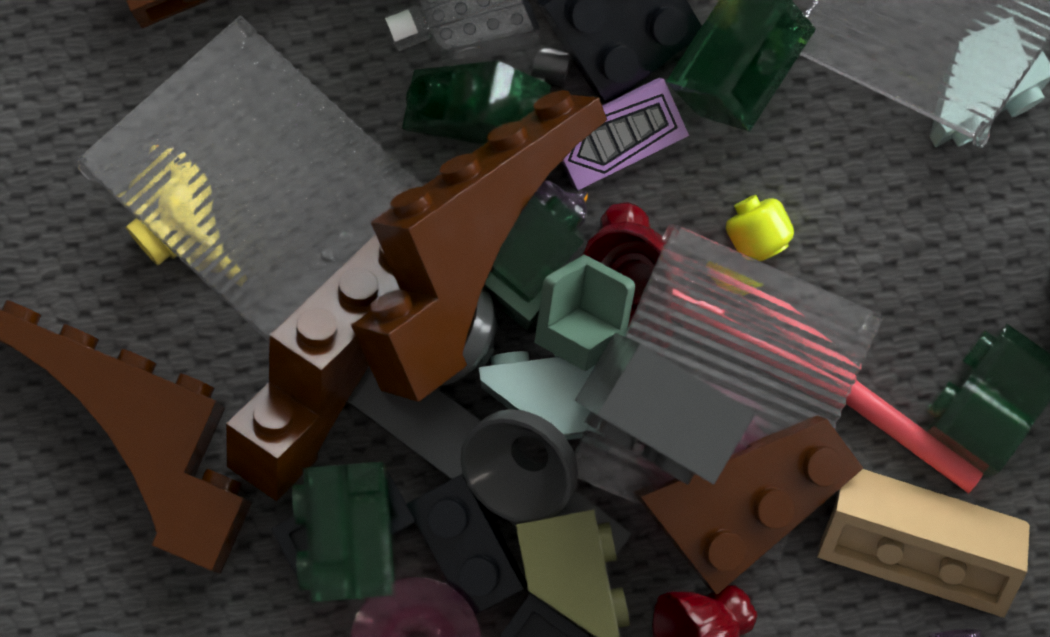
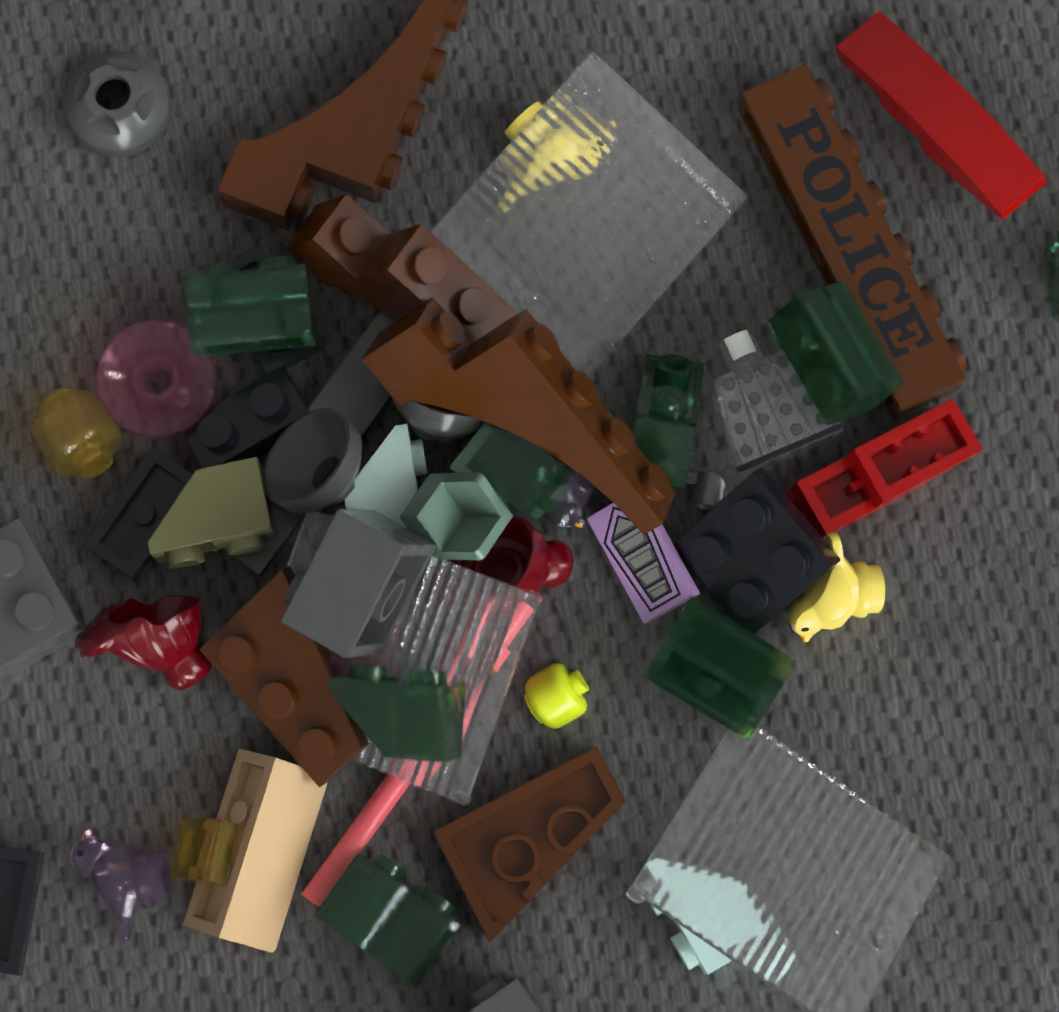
camera: 85 degrees right, 0 degrees up
none -> clear yellow tile [170,817,238,885]
none -> clear green slope [328,664,466,762]
none -> reddish brown wing [433,746,625,942]

